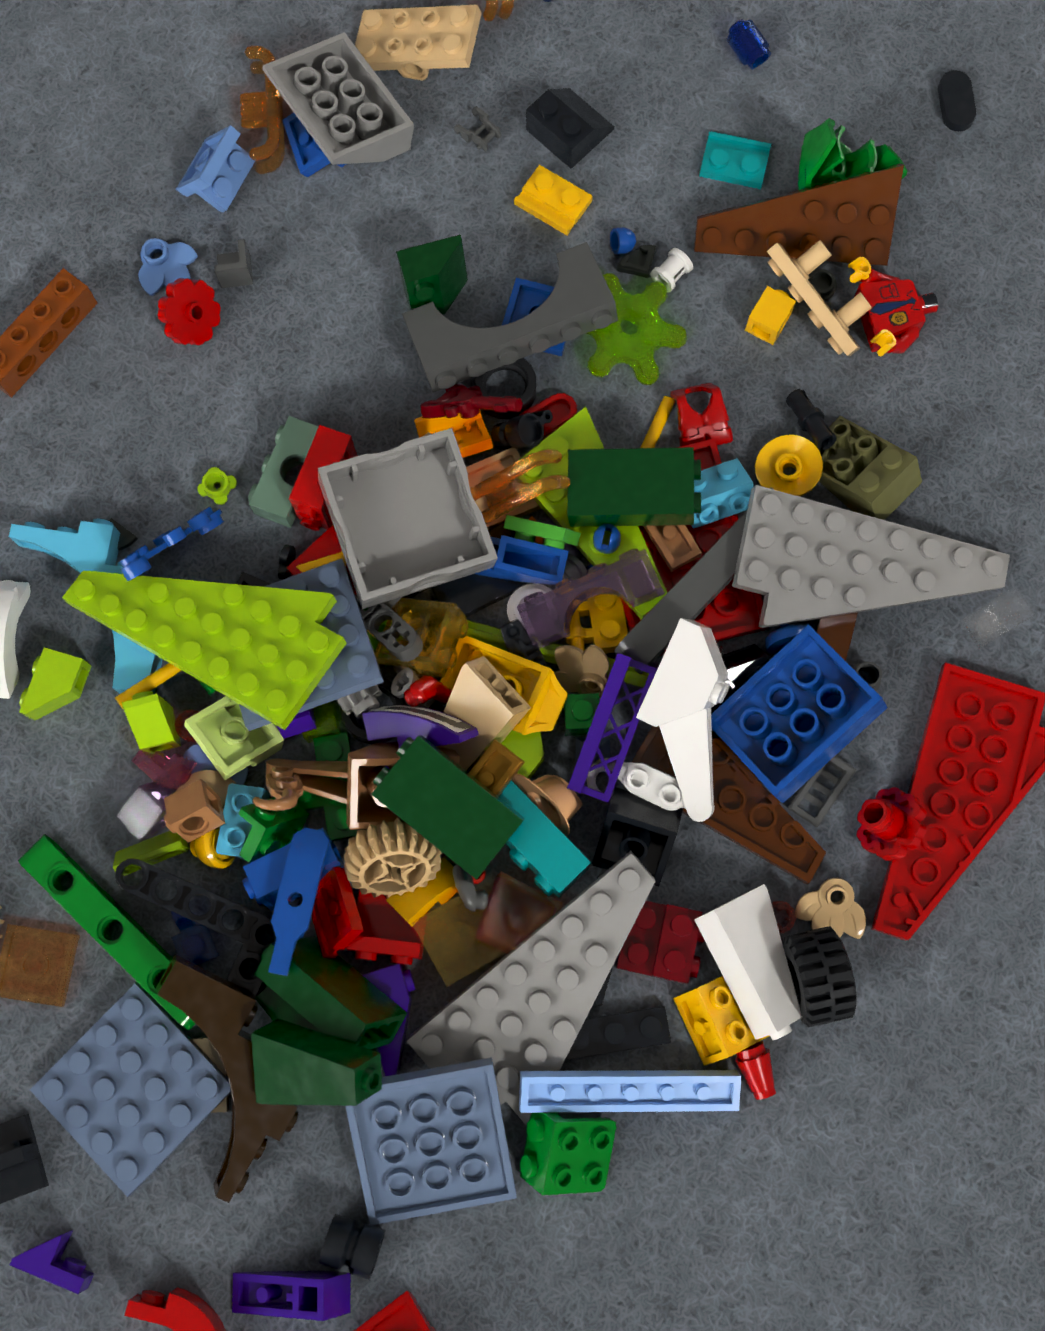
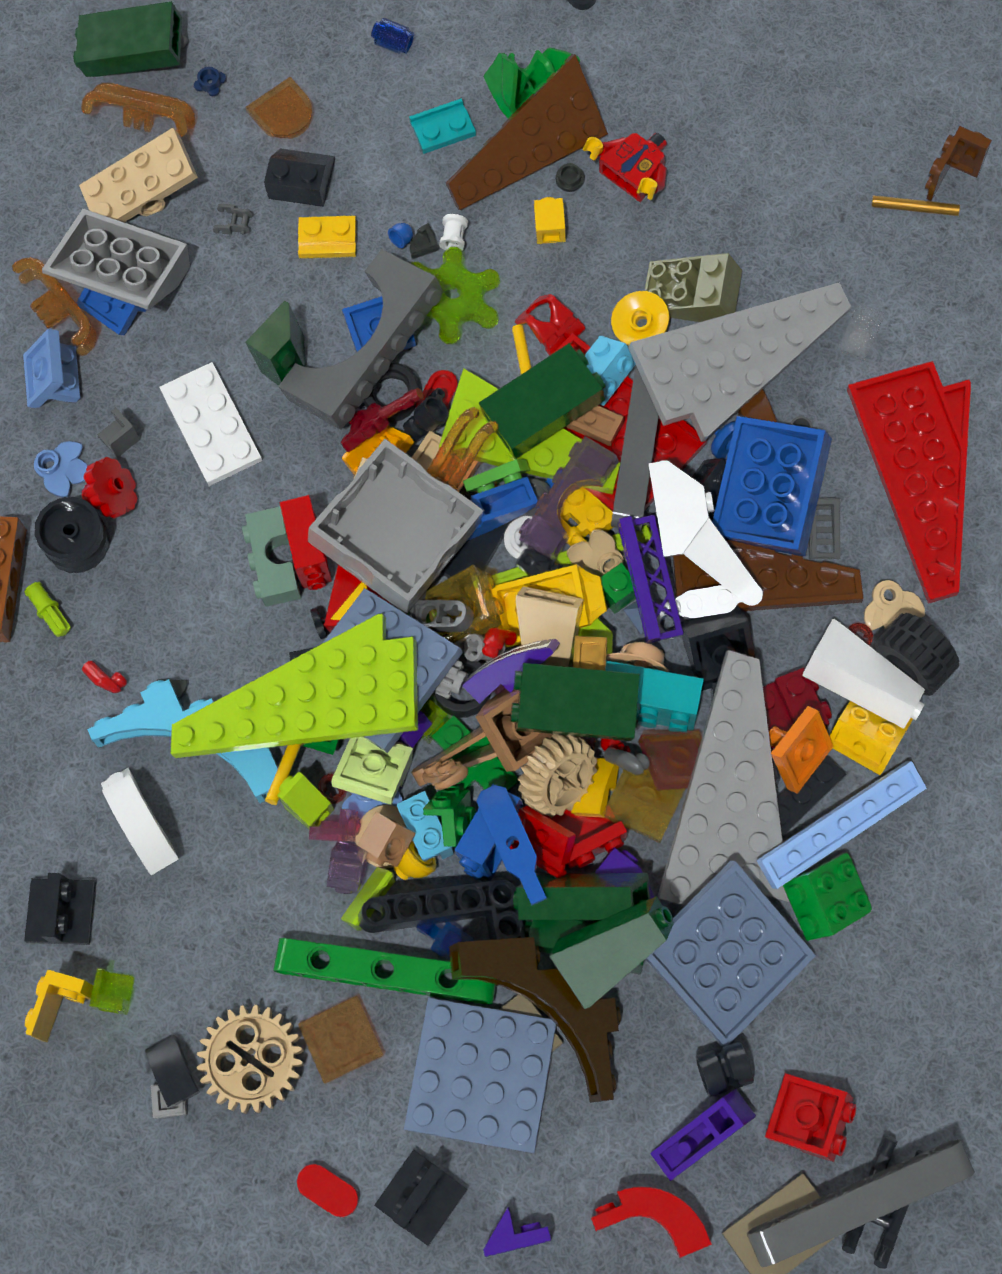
camera: 30 degrees left, 5 degrees down
lime slope [19,647,92,720] -> none
blue plant [119,506,224,581] -> none
lime plate [197,467,237,505] -> none
blue hinge [593,524,621,554] -> none
red cone [735,1041,776,1100] -> none
tan plate [767,240,872,356] -> none
black pin [786,389,837,450] -> none
red plant [856,787,927,861] -> none
none -> lime axle [24,582,71,637]
none -> black wheel [34,497,110,573]
none -> red arm [82,661,127,693]
none -> white plate [159,362,262,486]
none -> clear orange tile [245,77,313,139]
none -> orange tile [769,706,834,793]

